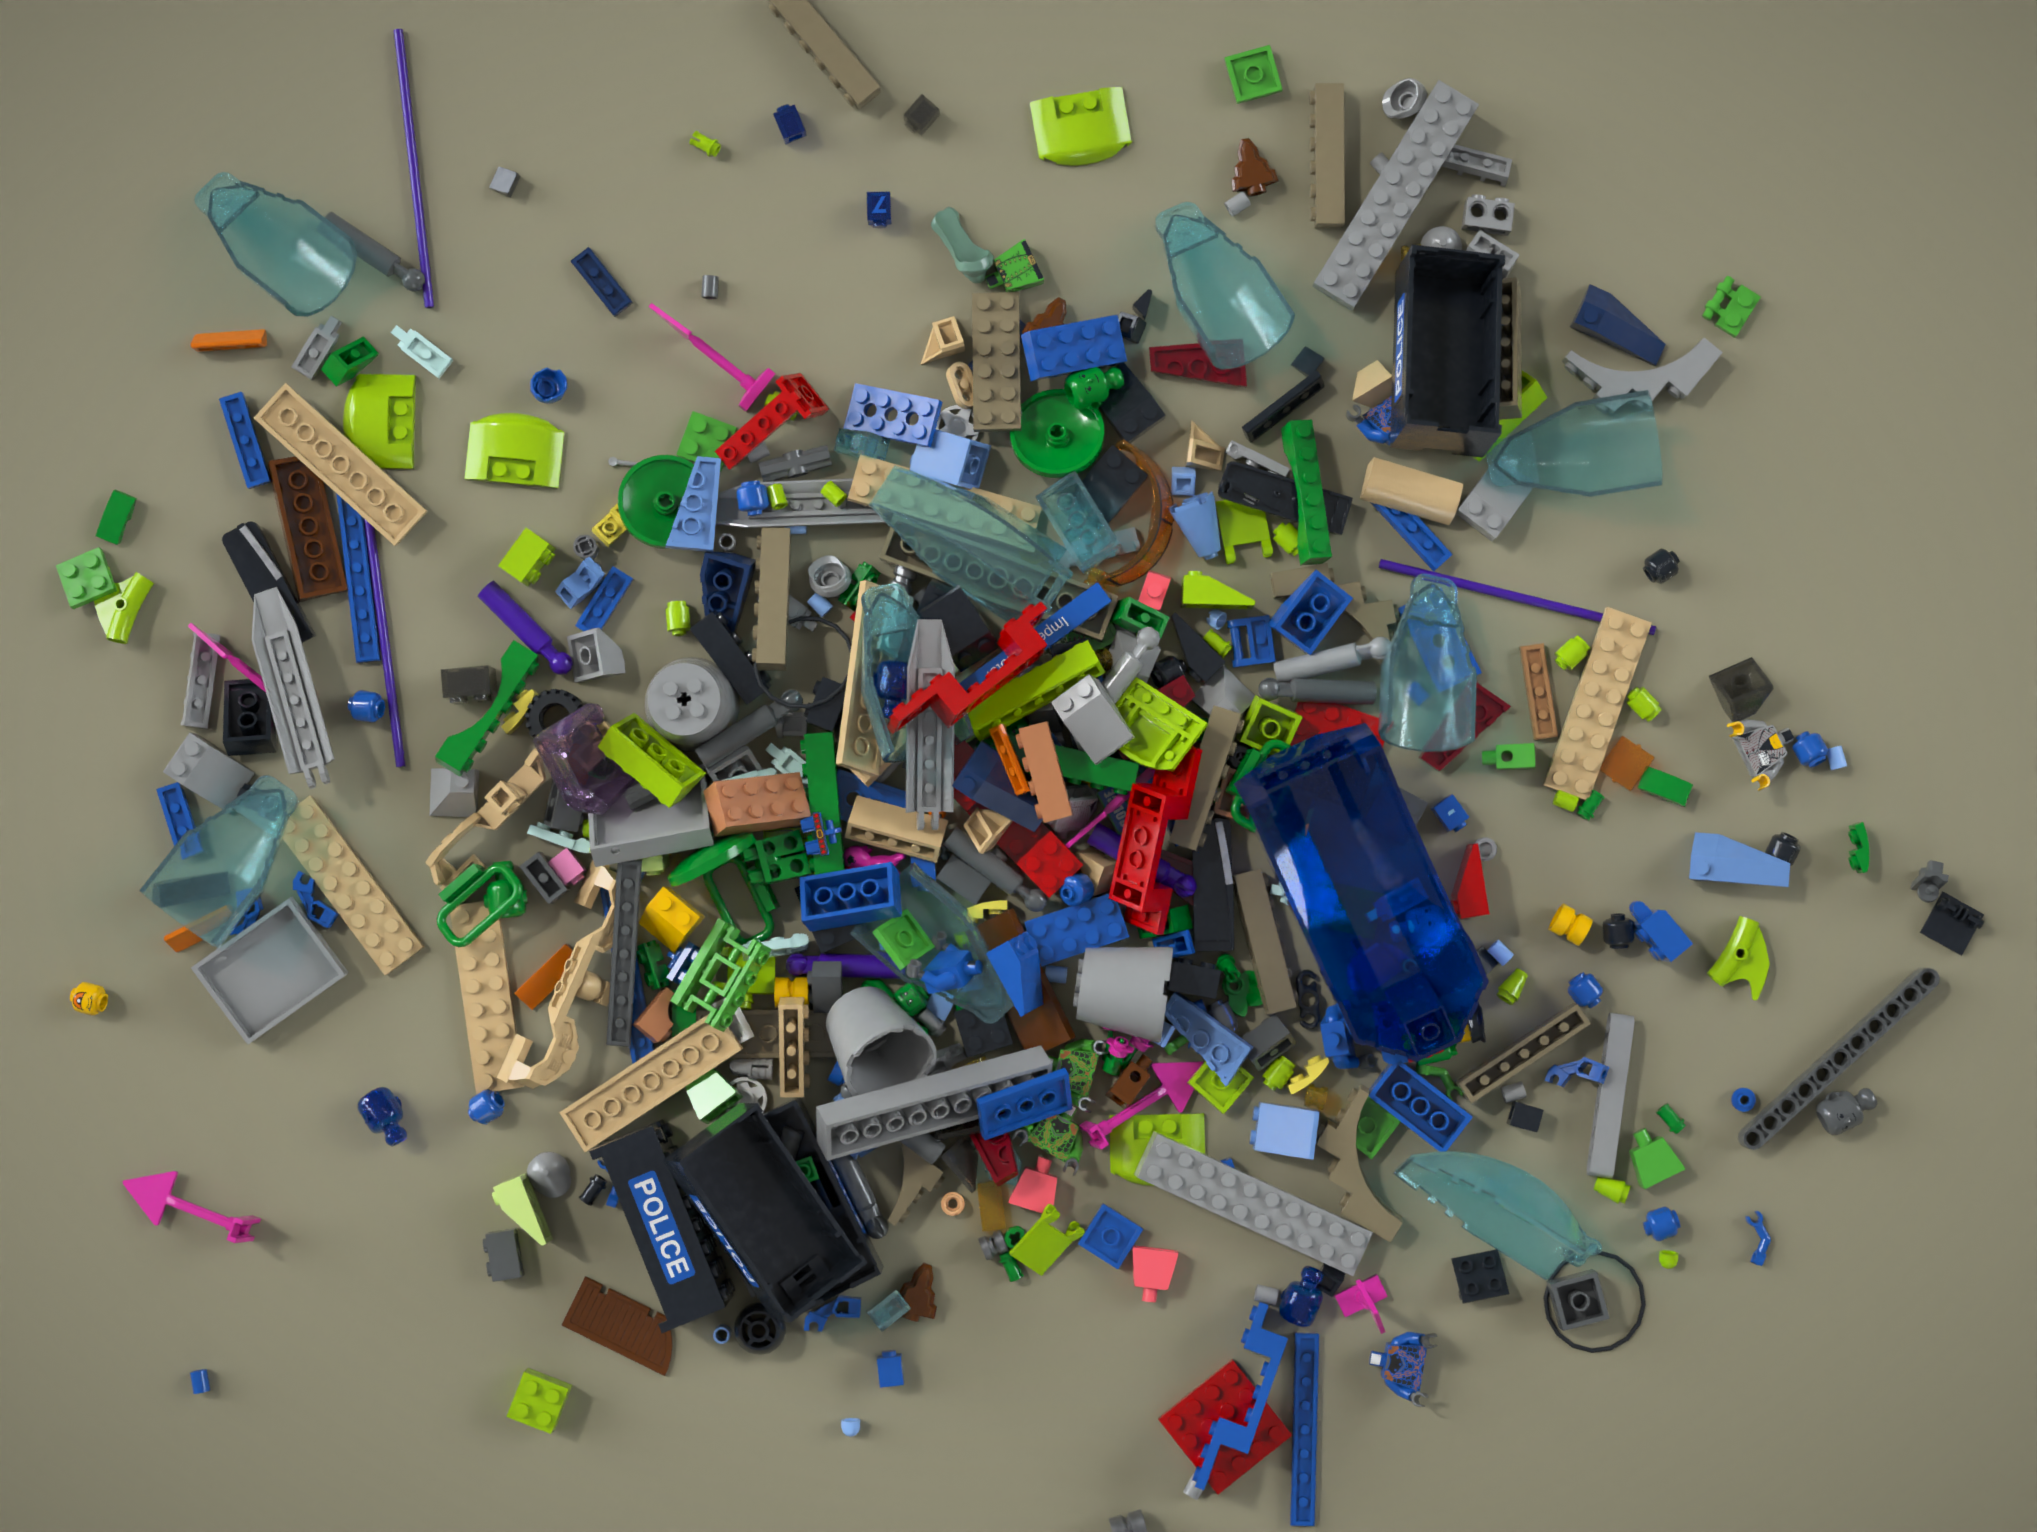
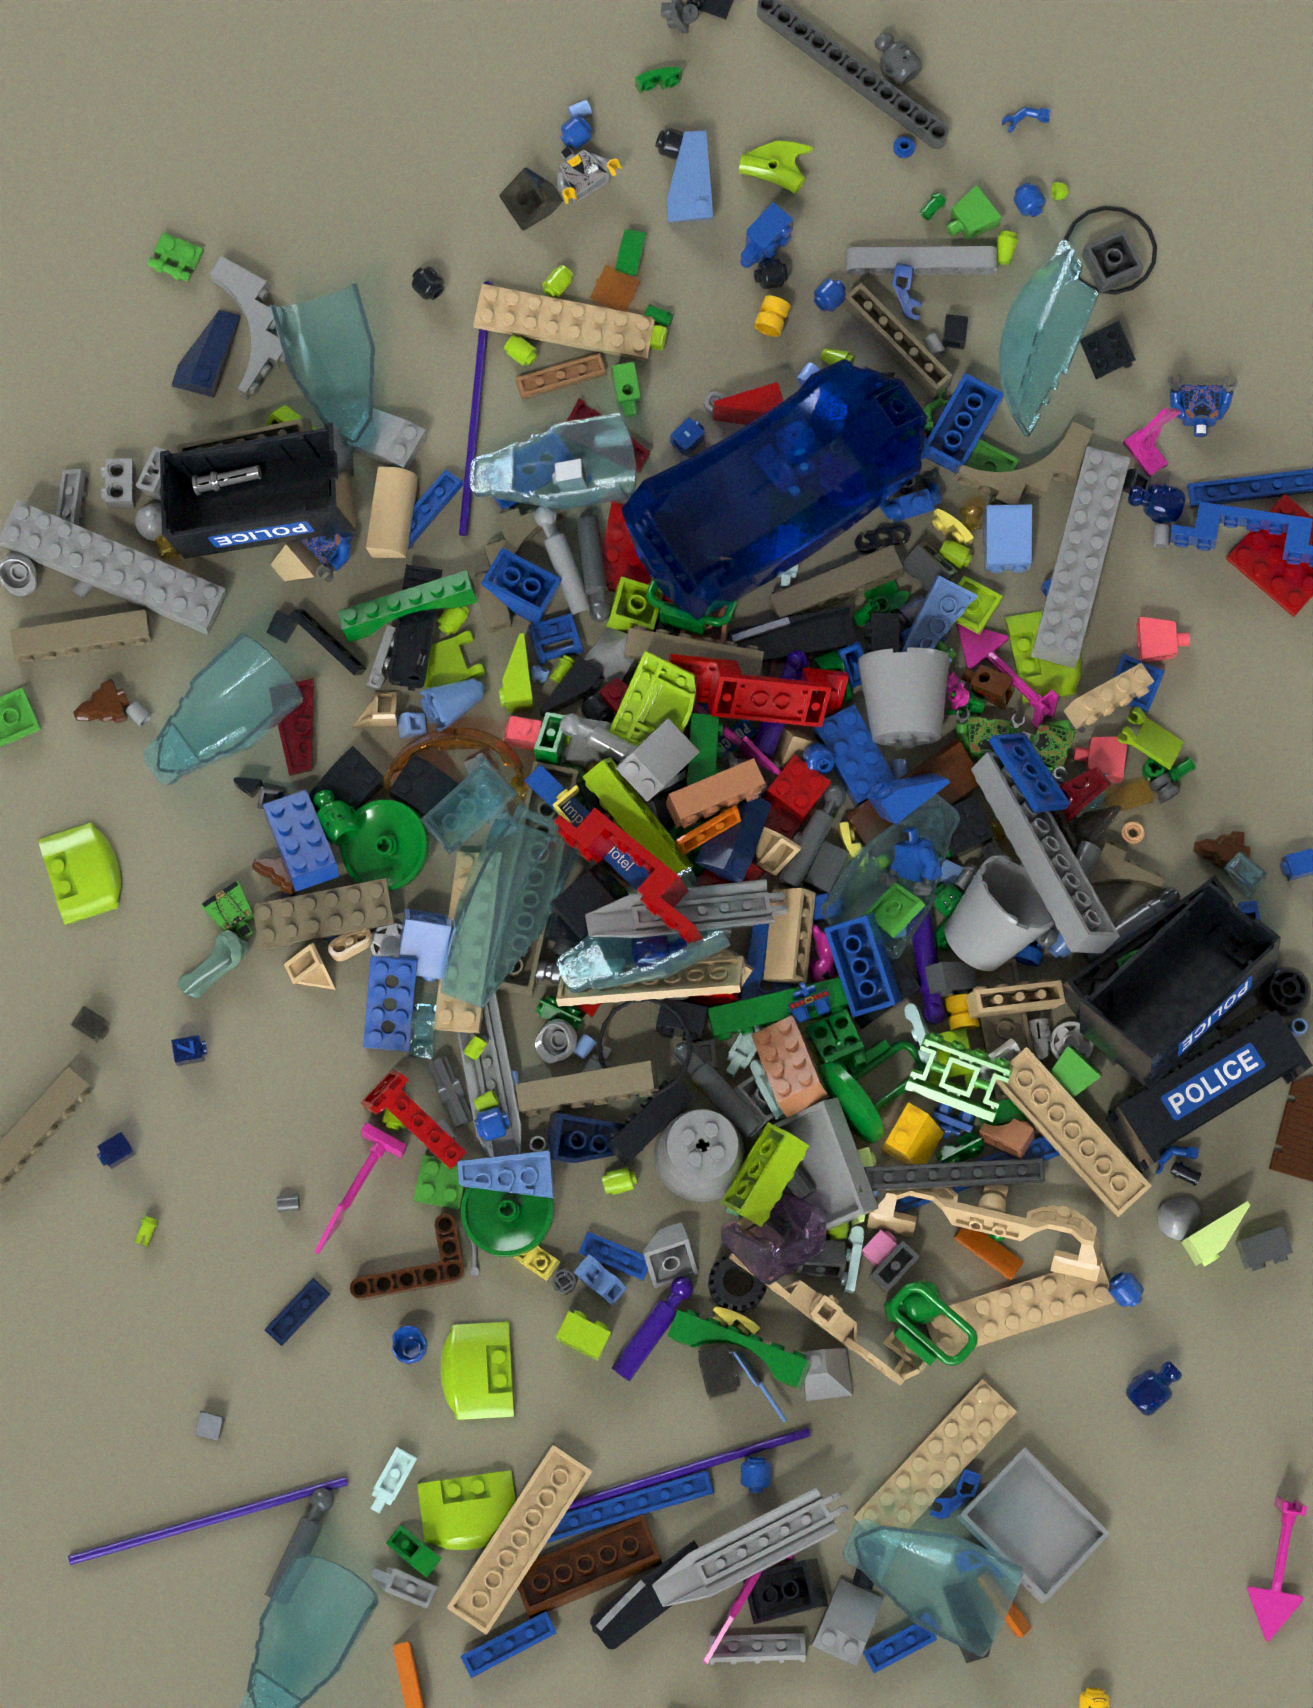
camera: 100 degrees left, 10 degrees down
none -> light grey pin [192,465,262,496]
none -> reddish brown beam [350,1214,465,1300]
none -> light grey brick [552,459,588,494]
none -> light yellow bracket [553,785,579,825]
none -> medium blue piece [733,1349,787,1422]
none -> tan brick [1064,663,1154,729]

